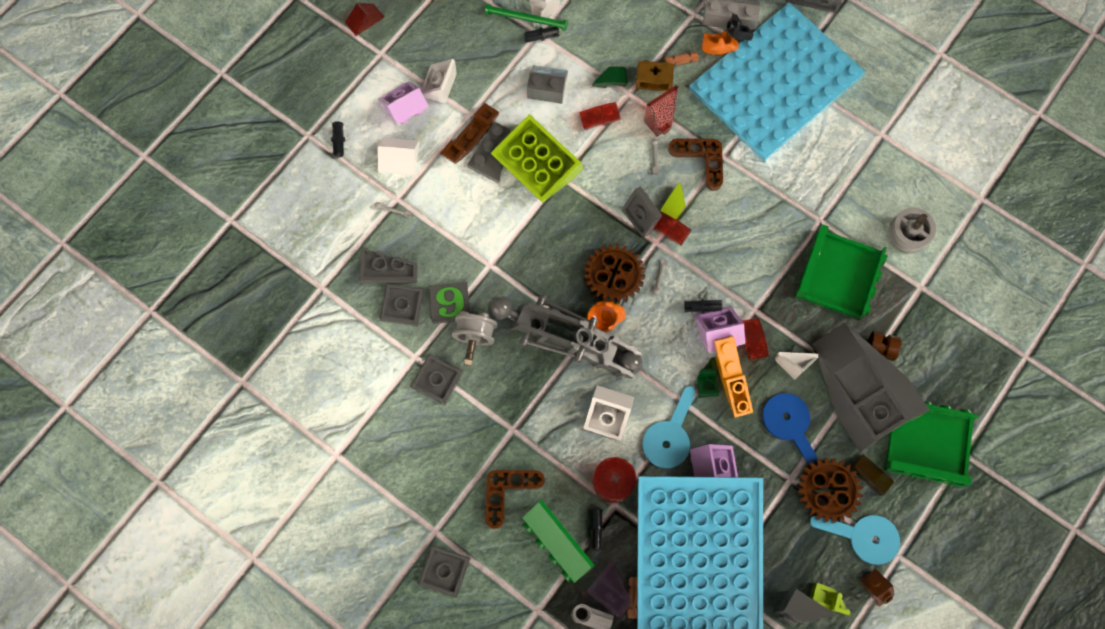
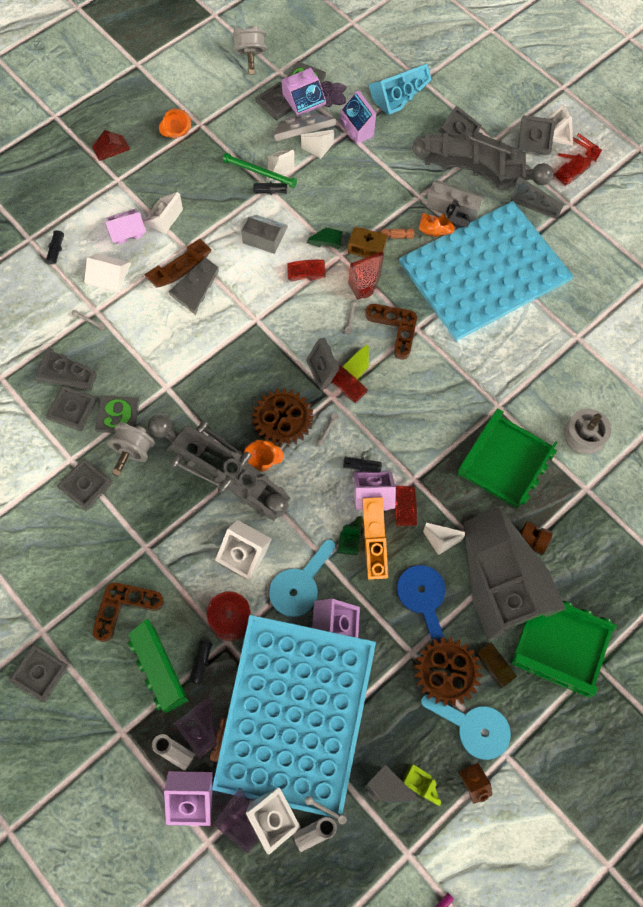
camera: 10 degrees right, 5 degrees down
lime slope [491,114,584,203] -> none

